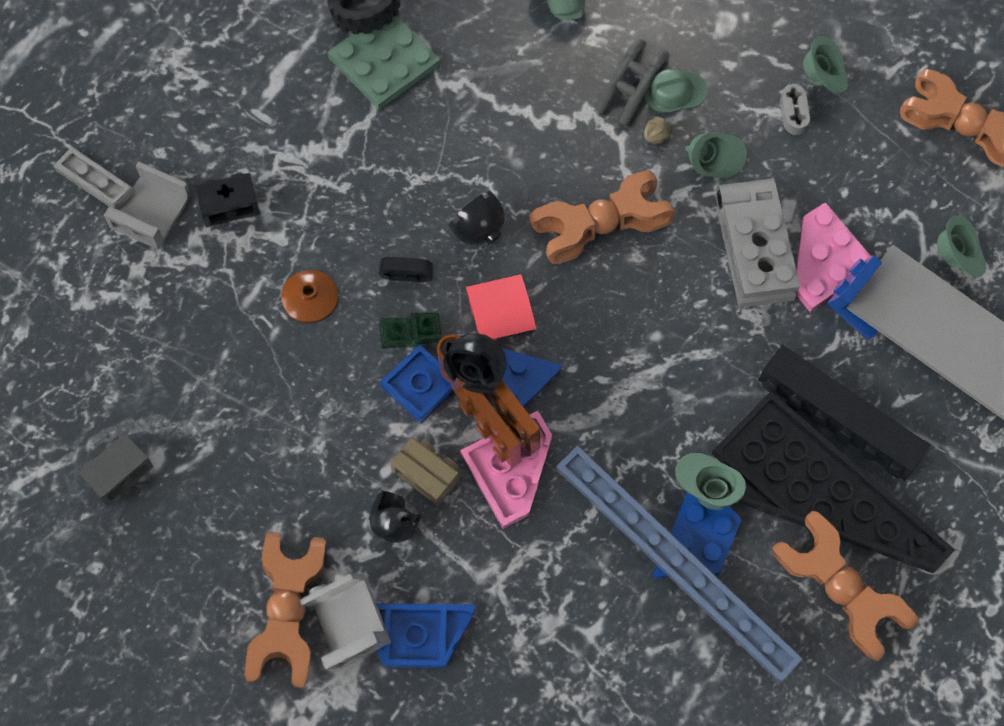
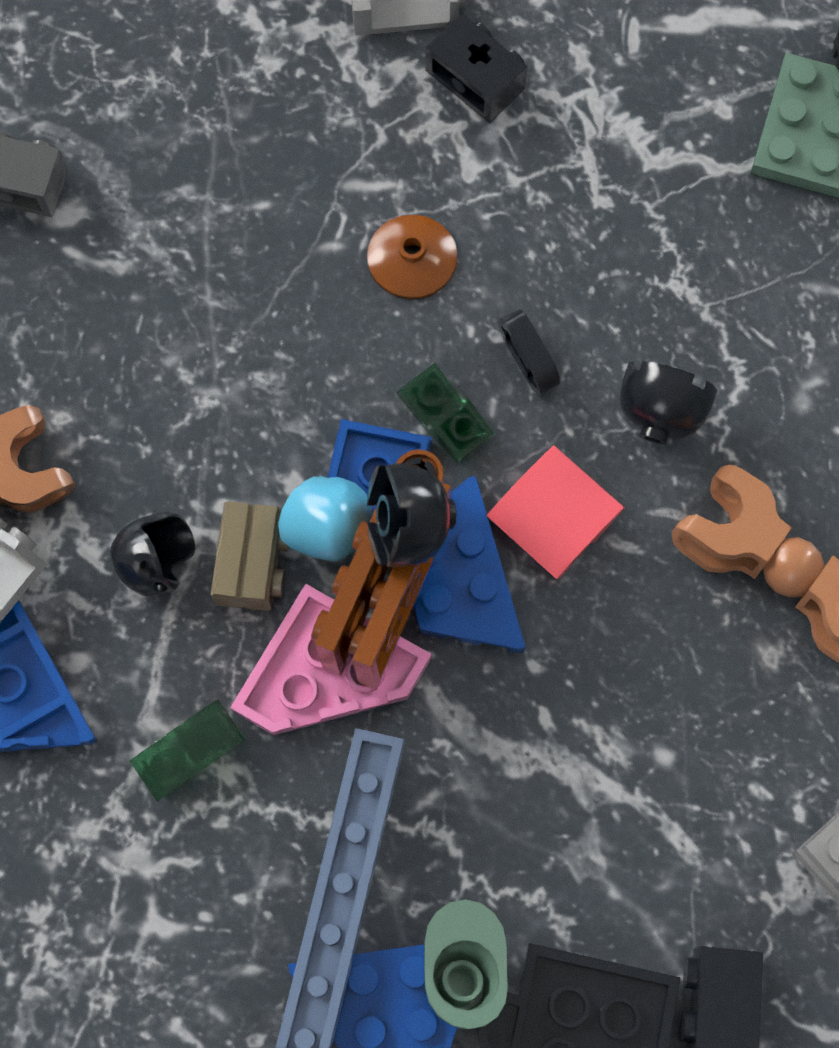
camera: 60 degrees right, 5 degrees up
none -> clear green slope [129,700,246,802]
none -> medium azure piece [278,476,373,562]

